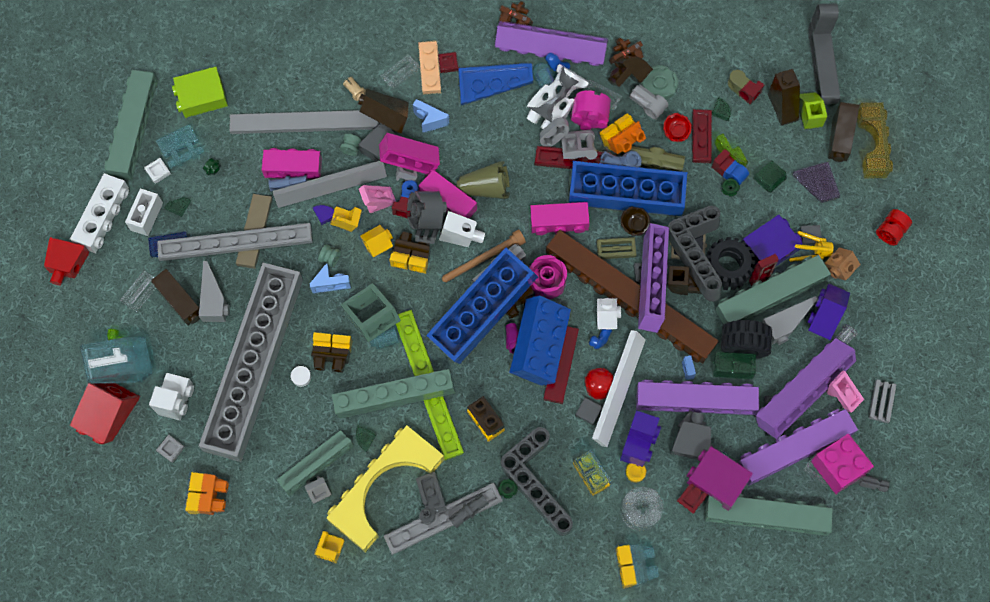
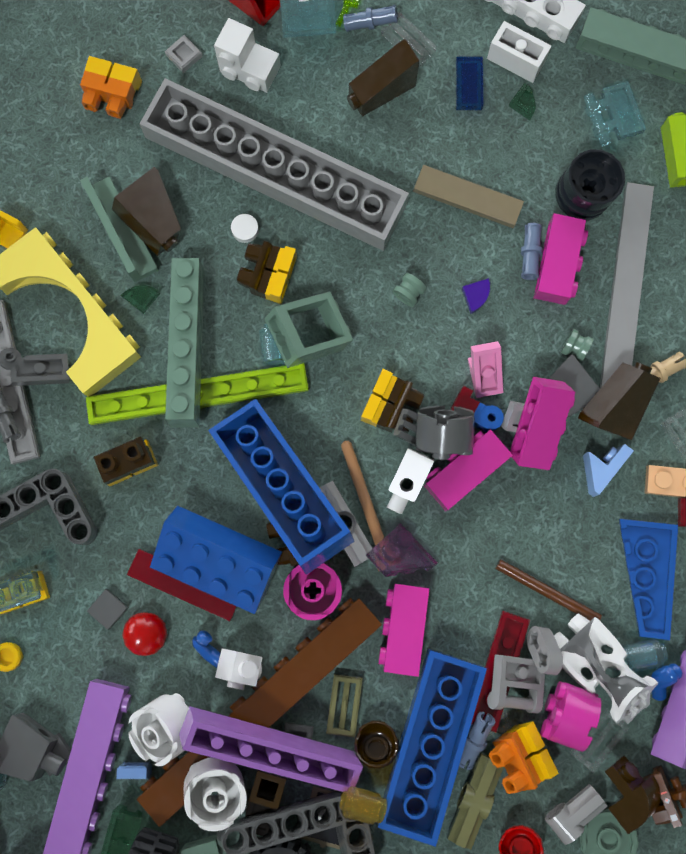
camera: 100 degrees right, 10 degrees up
white tile [144,158,171,184] -> none
light grey tile [157,223,313,261] -> none
light grey slope [199,261,230,322] -> none
dark green plate [203,158,220,175] -> none
light grey tile [273,161,387,208] -> none
light grey tile [305,476,332,504] -> none
light blue slope [310,264,351,293] -> none
yellow panel [330,207,362,232] -> none
yellow brick [360,225,393,257] -> none
olive cone [457,161,510,199] -> none
dark green plate [498,479,518,499] -> none
magenta cone [505,323,519,354] -> none
white tile [592,330,646,447] -> none
dark purple brick [620,410,661,467] -> none
sand blue tile [622,151,641,167] -> none
none -> dark brown slope [112,167,181,256]
none -> white brick [128,693,189,766]
none -> white brick [183,757,247,831]
none -> clear yellow brick [339,786,387,825]
none -> sand blue pin [343,5,398,32]
none -> clear purple wing [366,523,438,577]
none -> reddish brown bar [495,559,602,621]
none -> black wheel [555,149,625,221]

